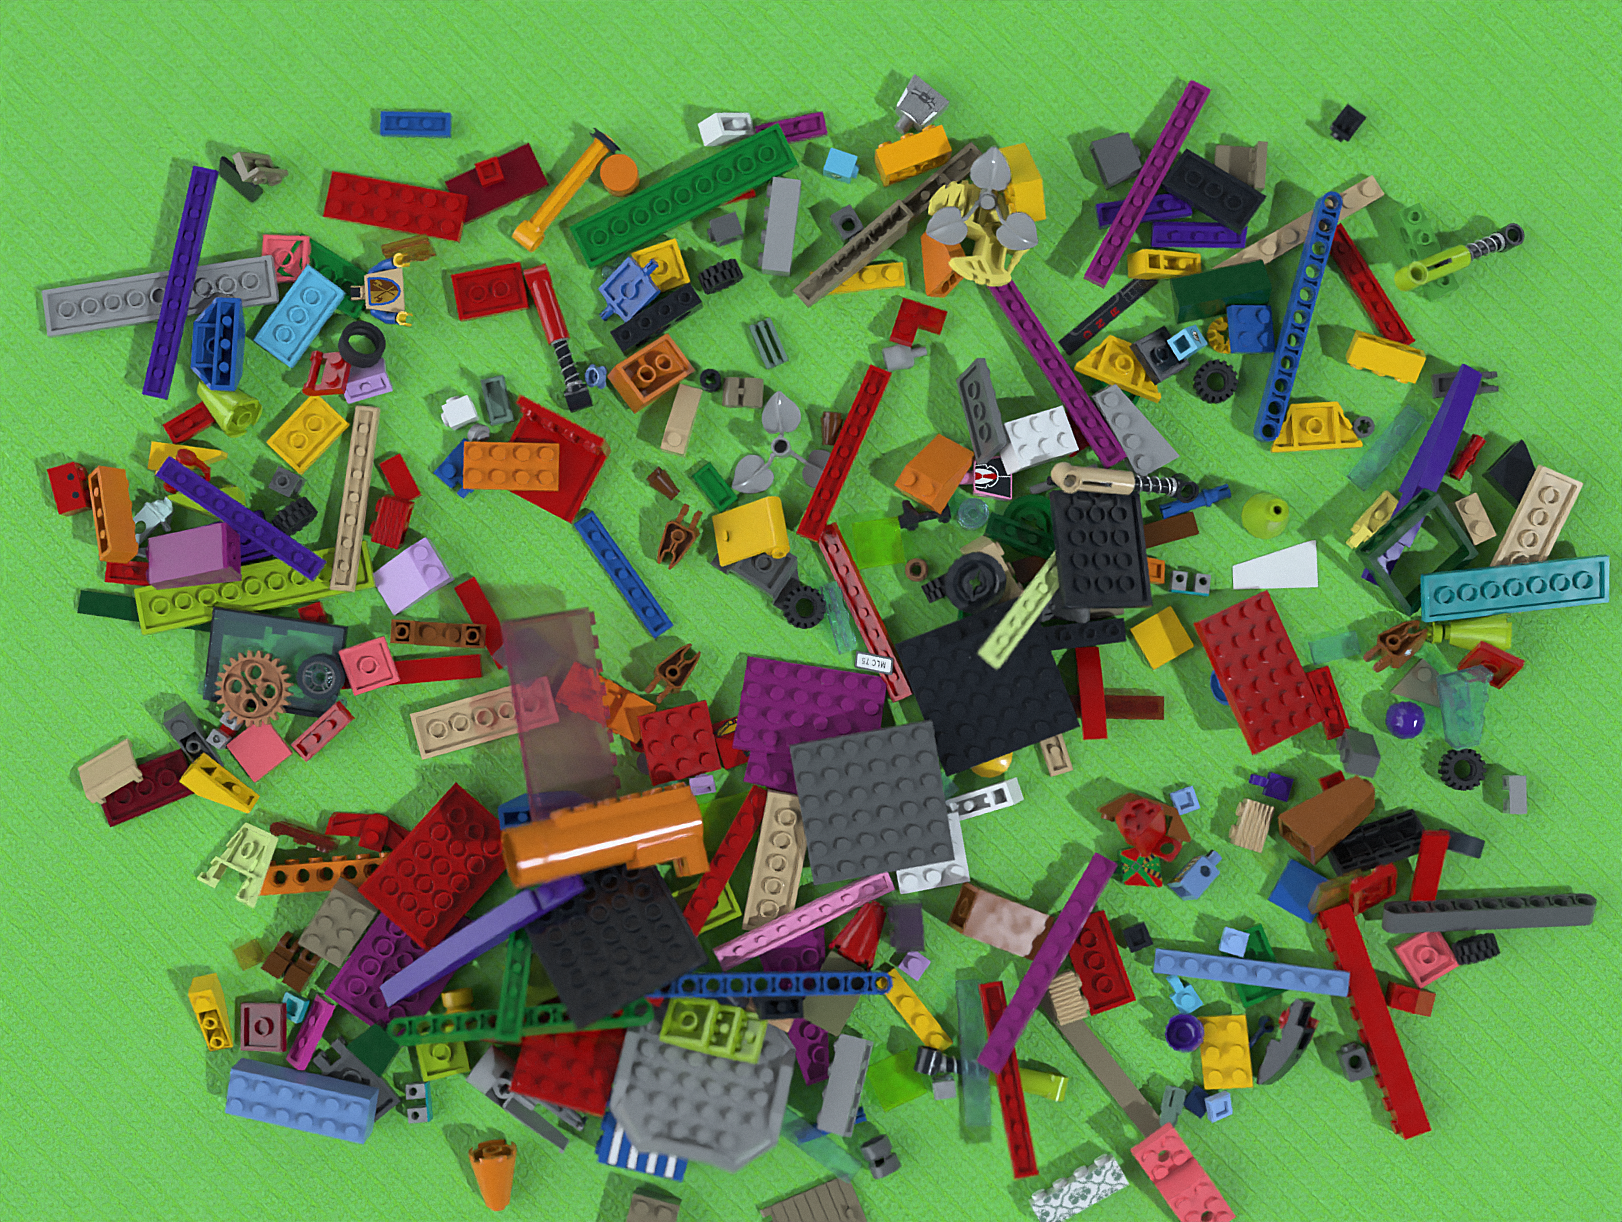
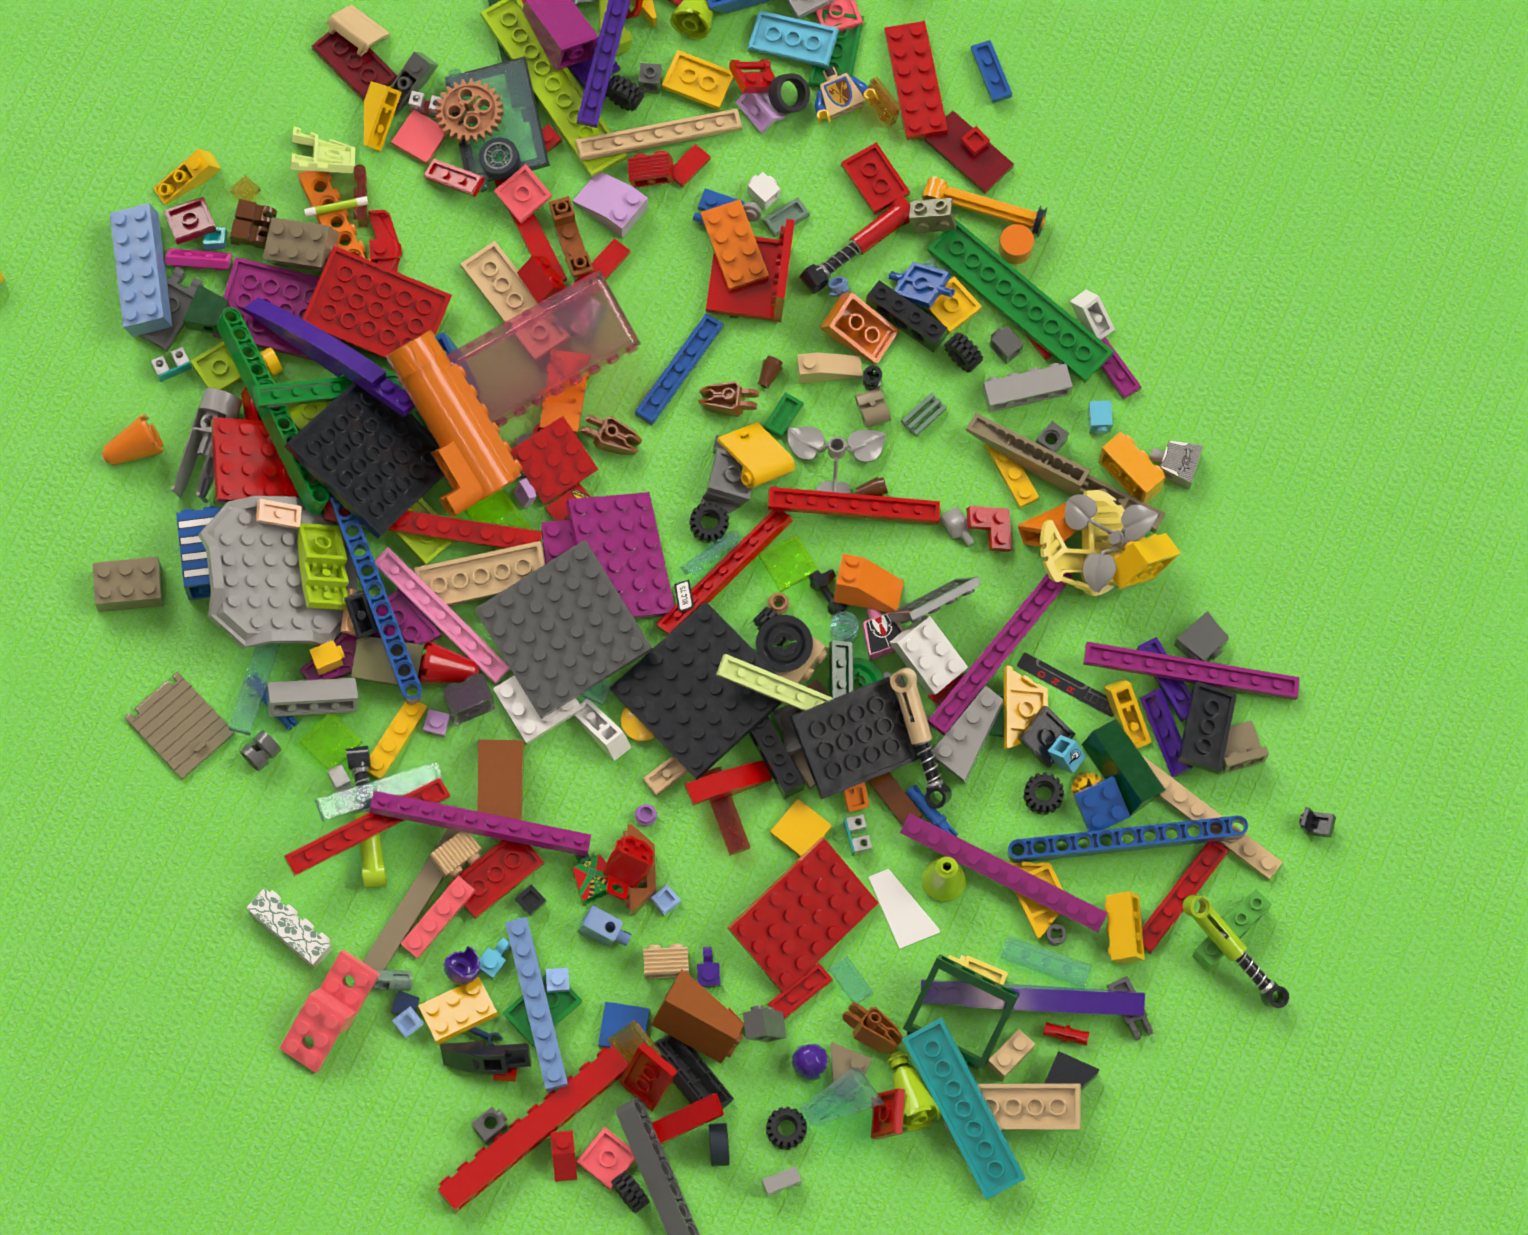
camera: 60 degrees right, 15 degrees down
none -> light nougat plate [256,499,302,529]
none -> lime bar [304,196,368,217]
none -> yellow brick [309,640,345,675]
none -> coral plate [400,876,476,959]
none -> red brick [517,255,567,305]
none -> medium lavender plate [635,804,657,826]
none -> magenta plate [900,813,1108,933]
none -> olive bracket [909,198,956,233]

